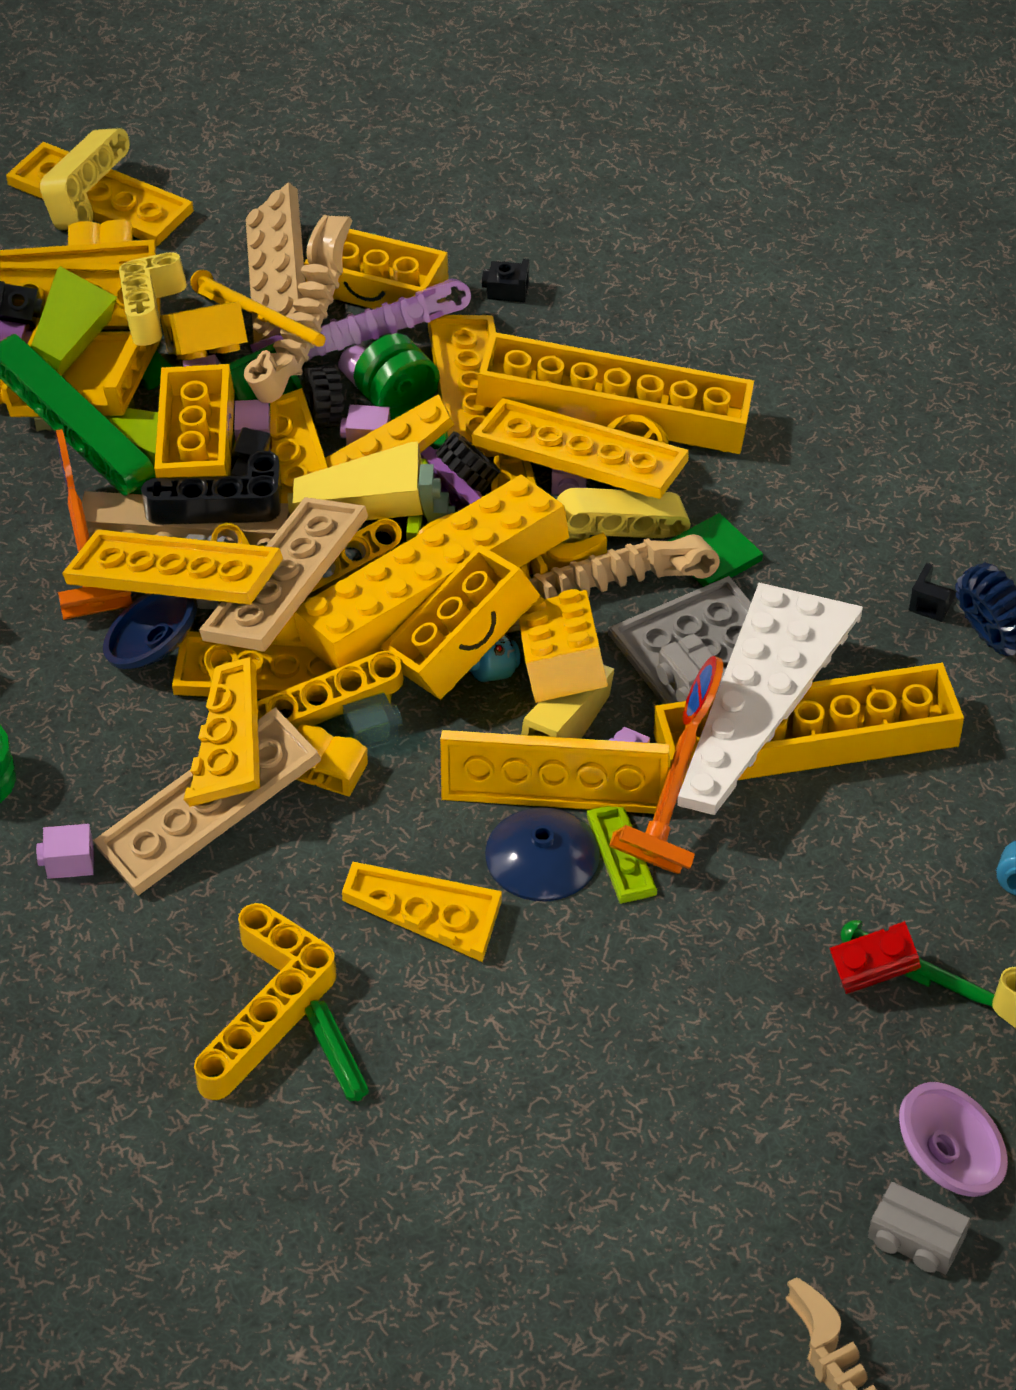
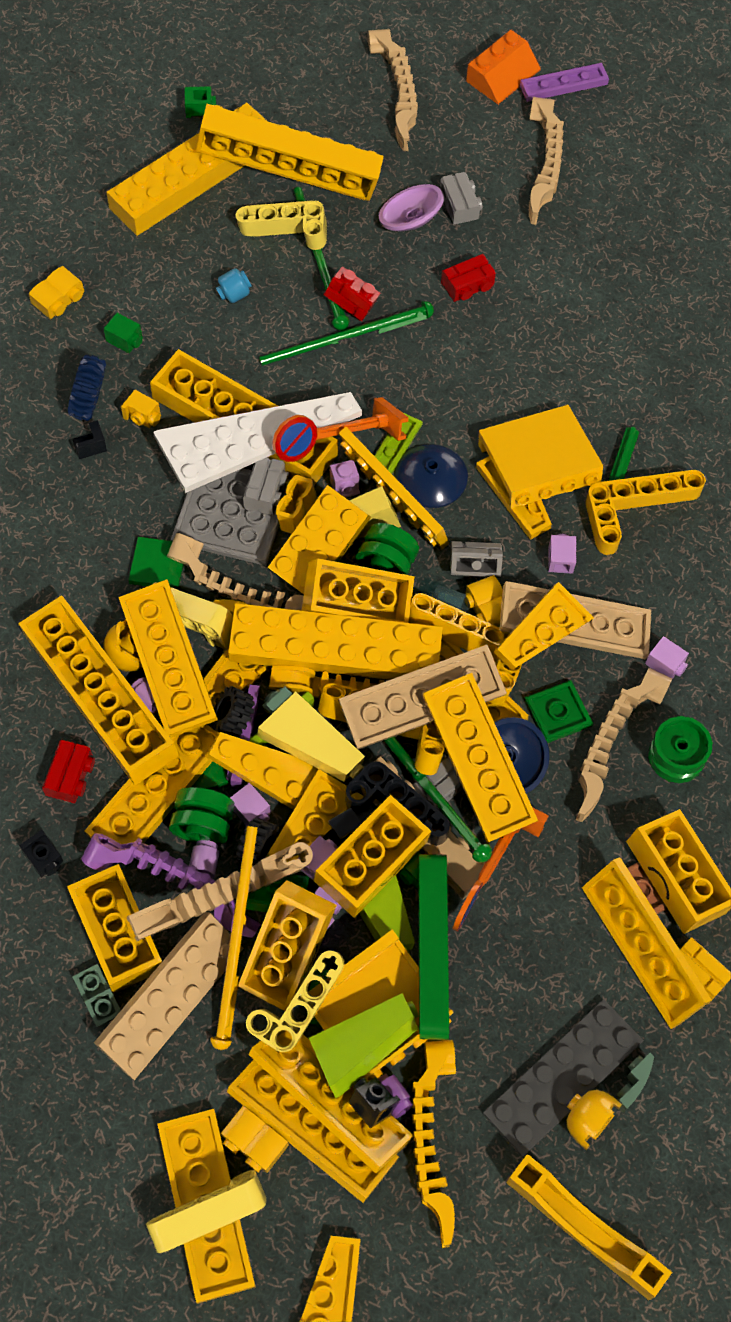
camera: 140 degrees left, 15 degrees up
none -> red brick [42,740,95,804]
none -> yellow brick [121,390,161,428]
none -> green bar [259,301,434,366]
none -> yellow brick [276,475,317,534]
none -> green wheel [355,523,419,575]
none -> green bar [384,737,492,863]
none -> red brick [441,254,496,302]
none -> light grey brick [450,541,503,577]
none -> yellow panel [478,405,603,508]
none -> green tile [524,680,593,743]
none -> lavender brick [548,534,576,573]
none -> tan piece [576,668,673,822]

